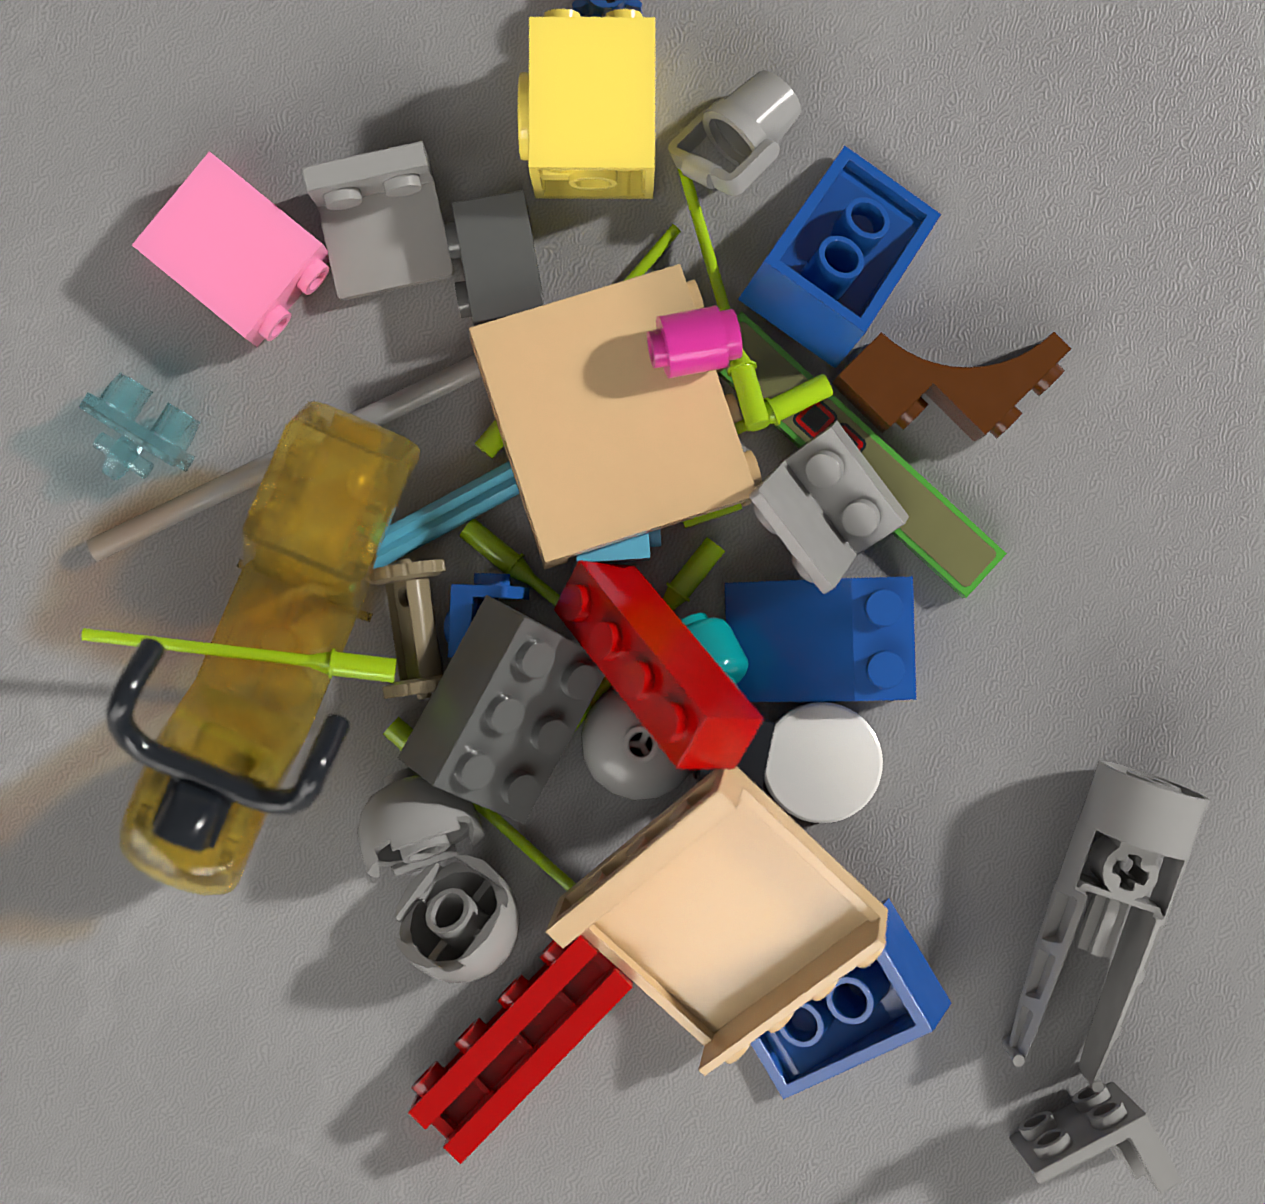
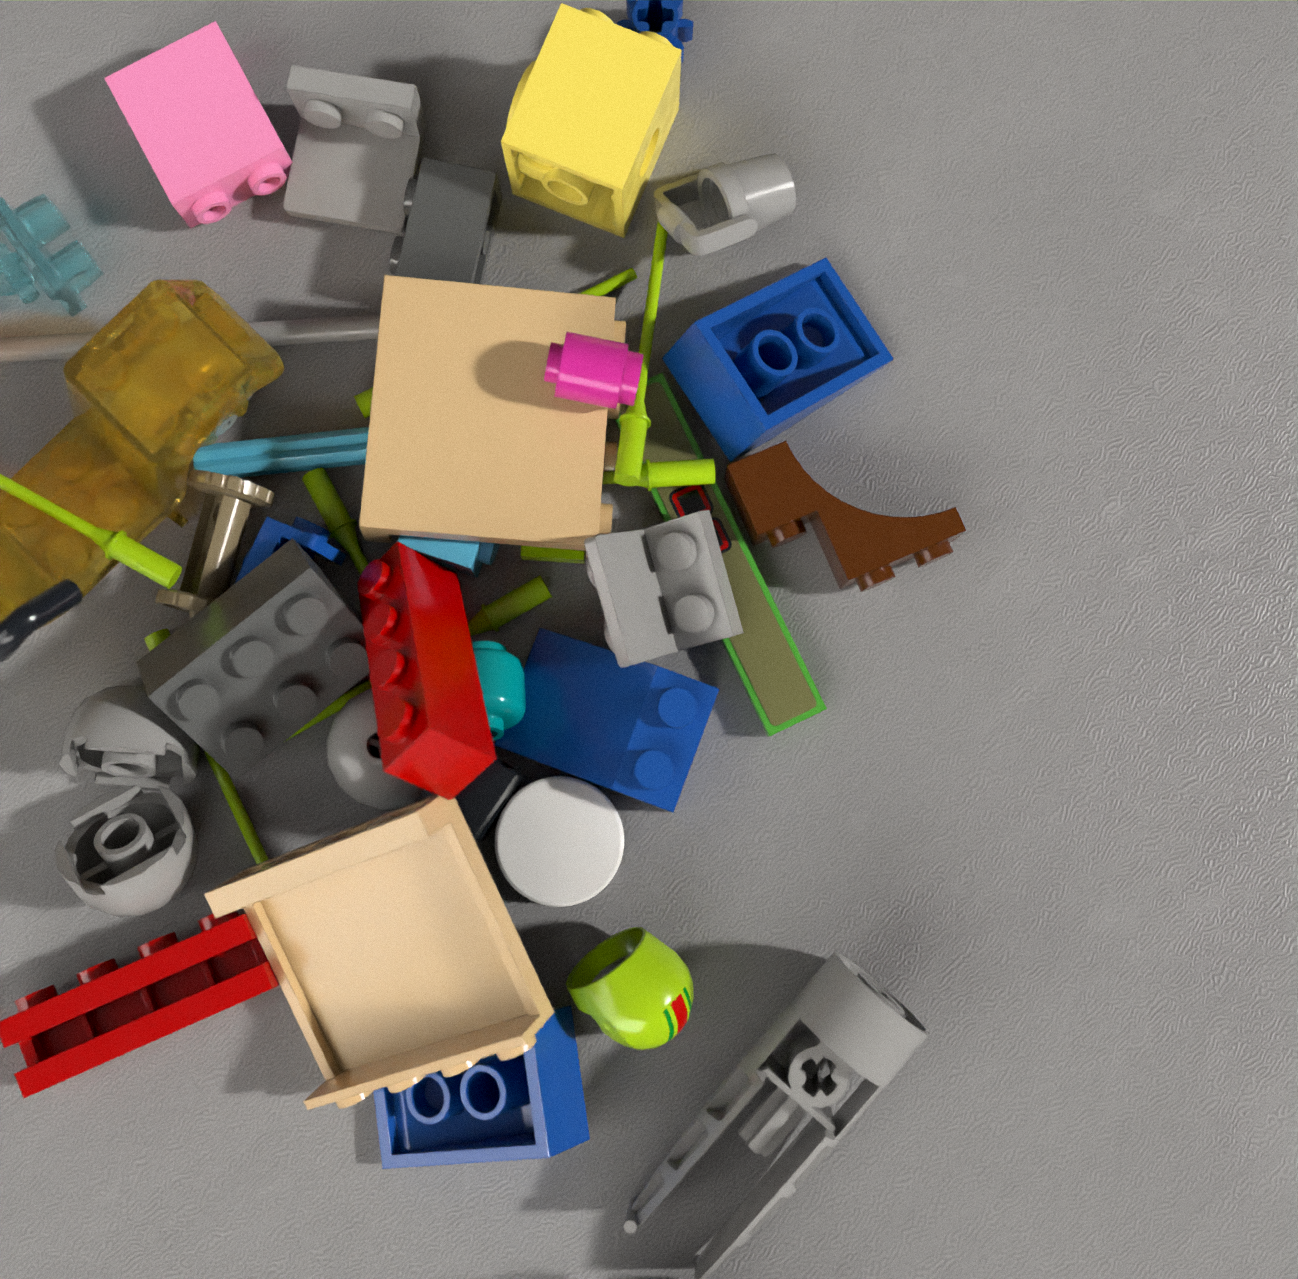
camera: 25 degrees right, 5 degrees down
none -> lime helmet [566,927,694,1050]

